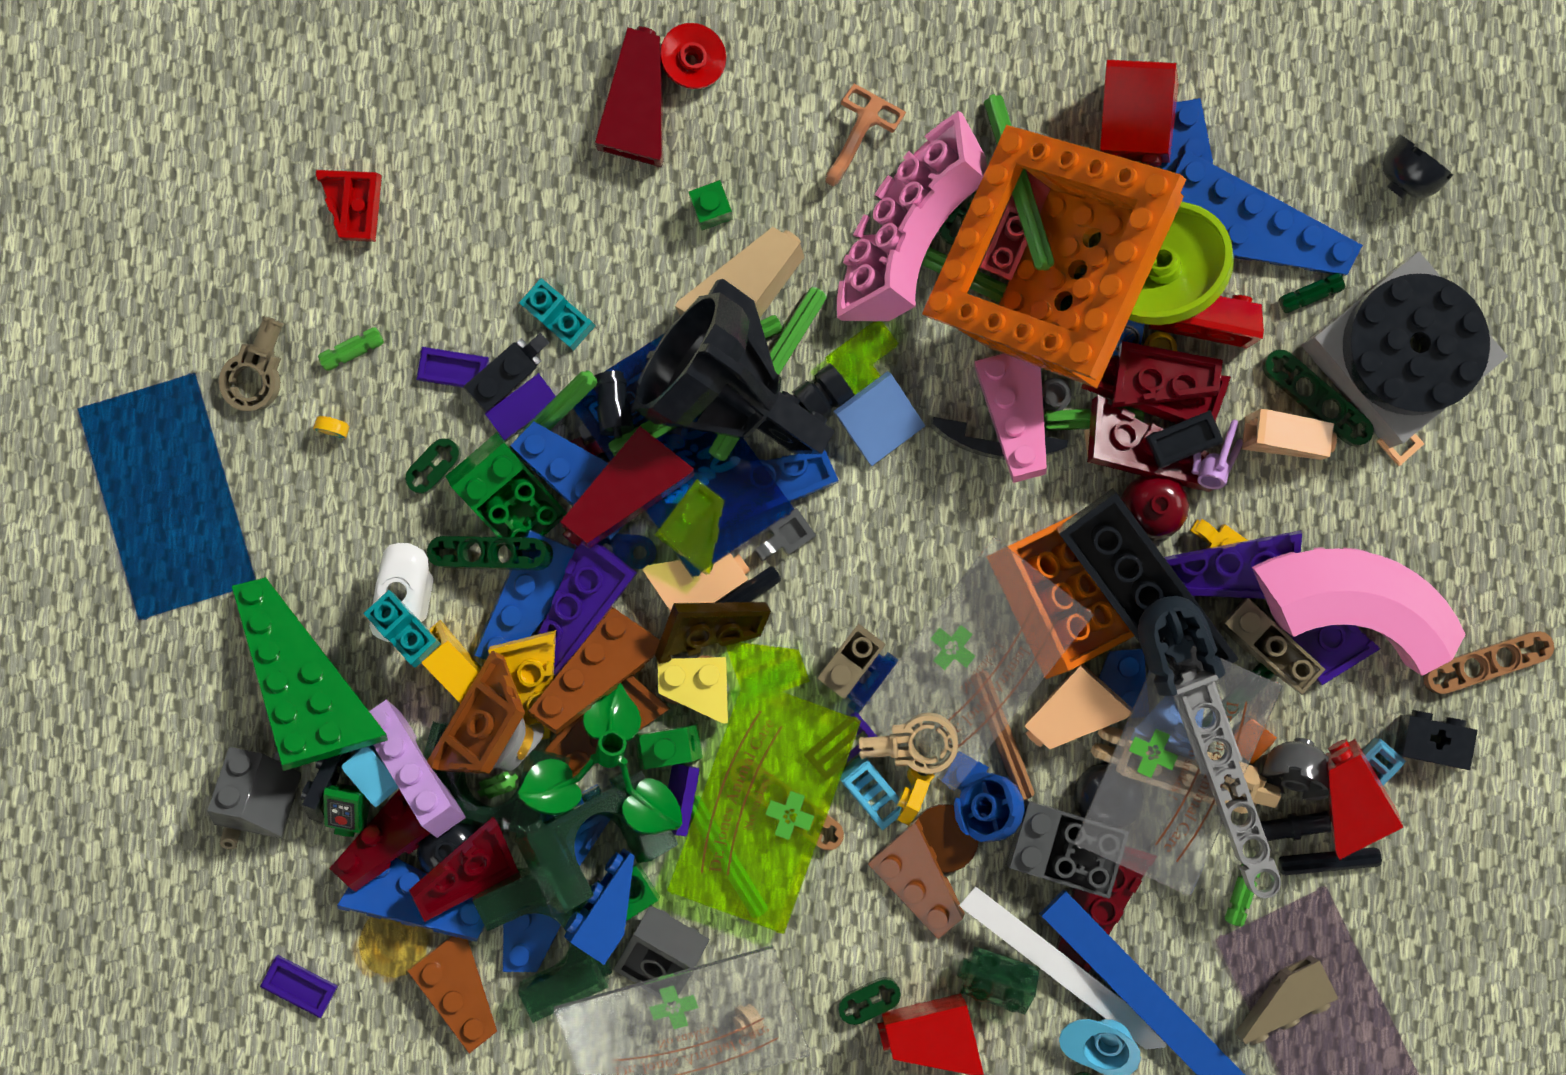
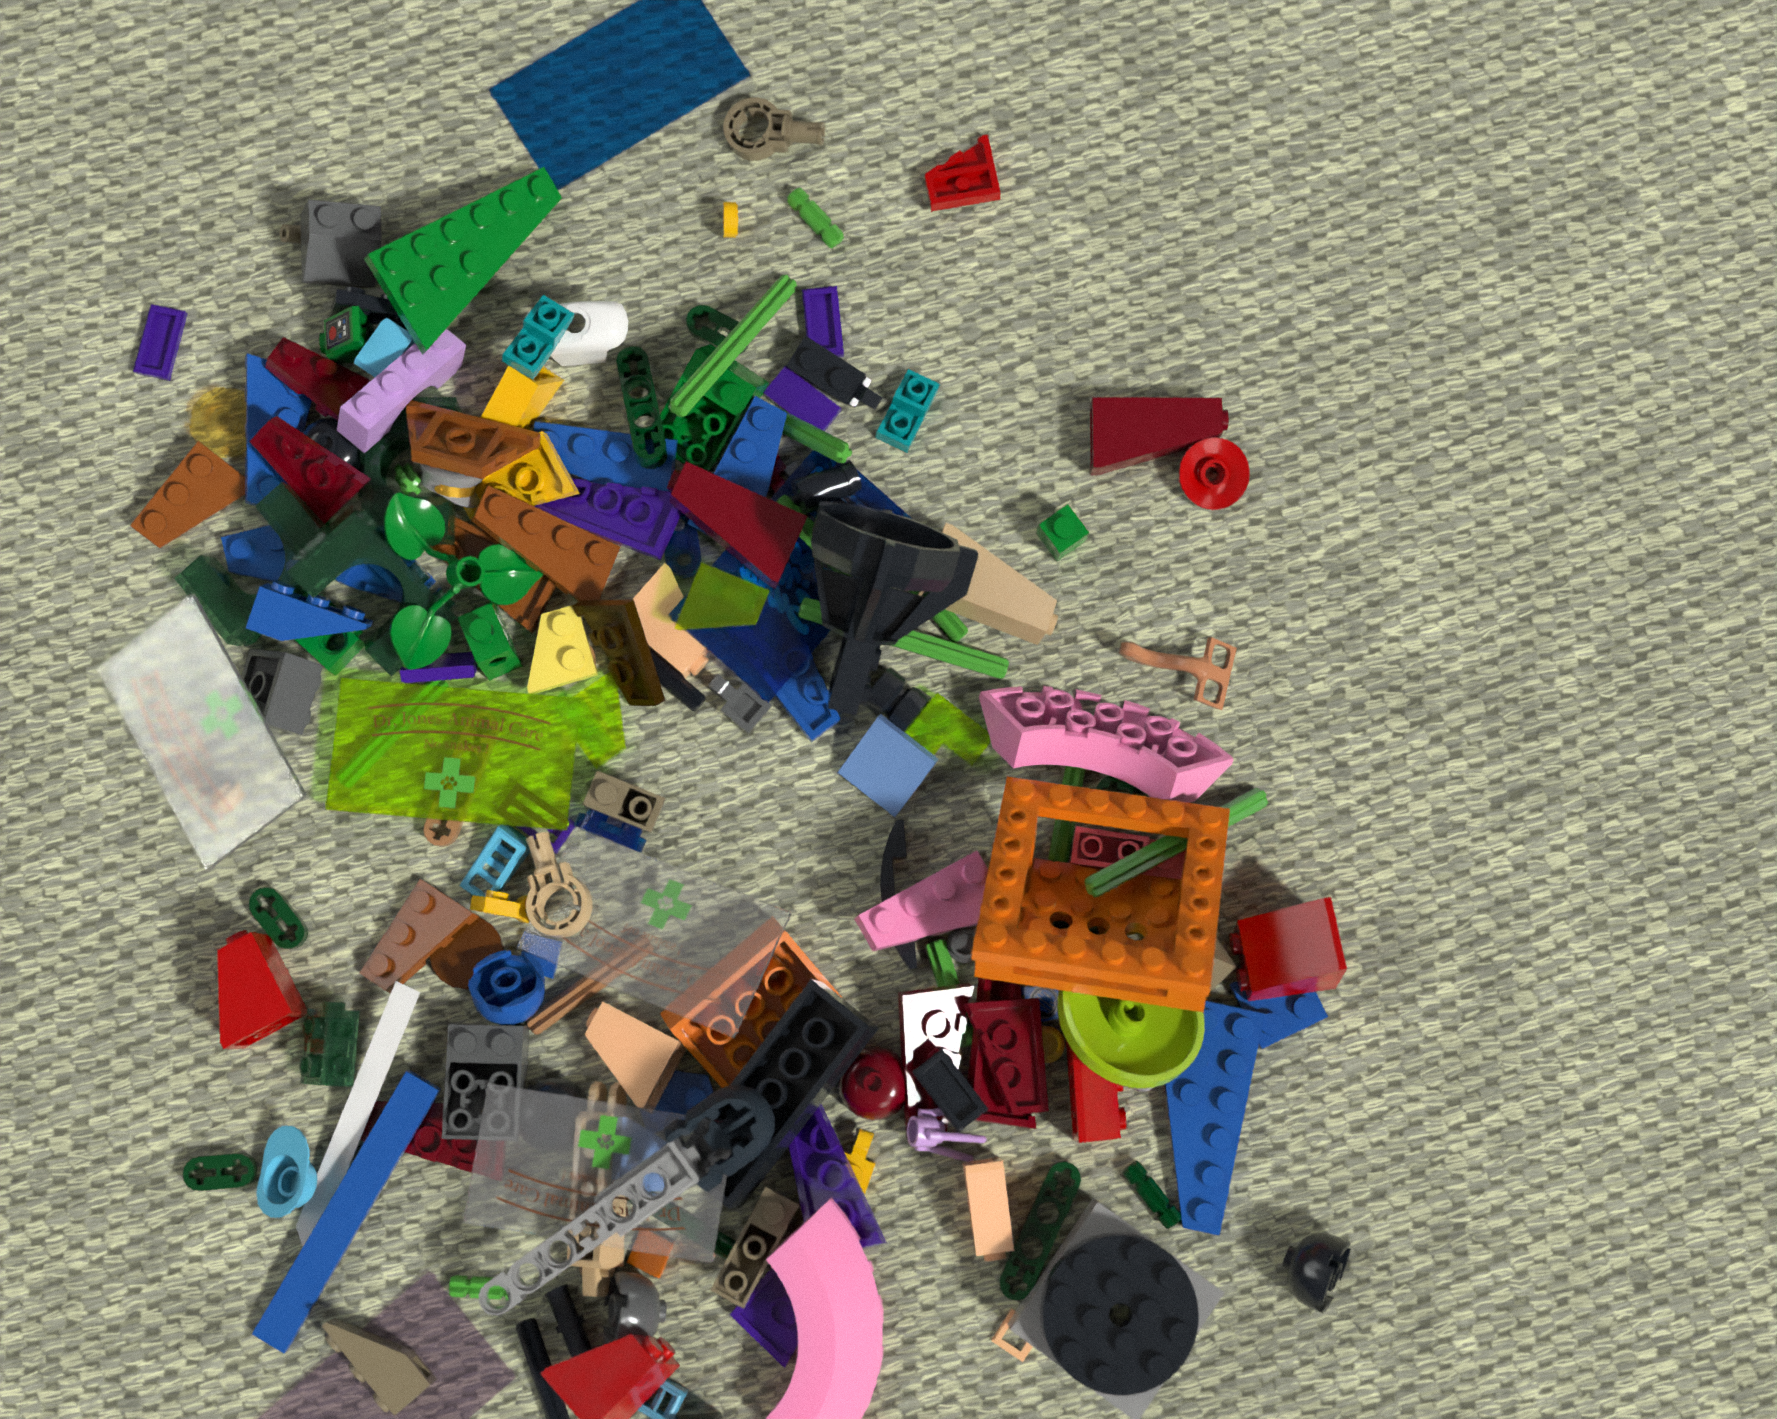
camera: 75 degrees right, 5 degrees down
none -> bright green axle [669,275,797,417]

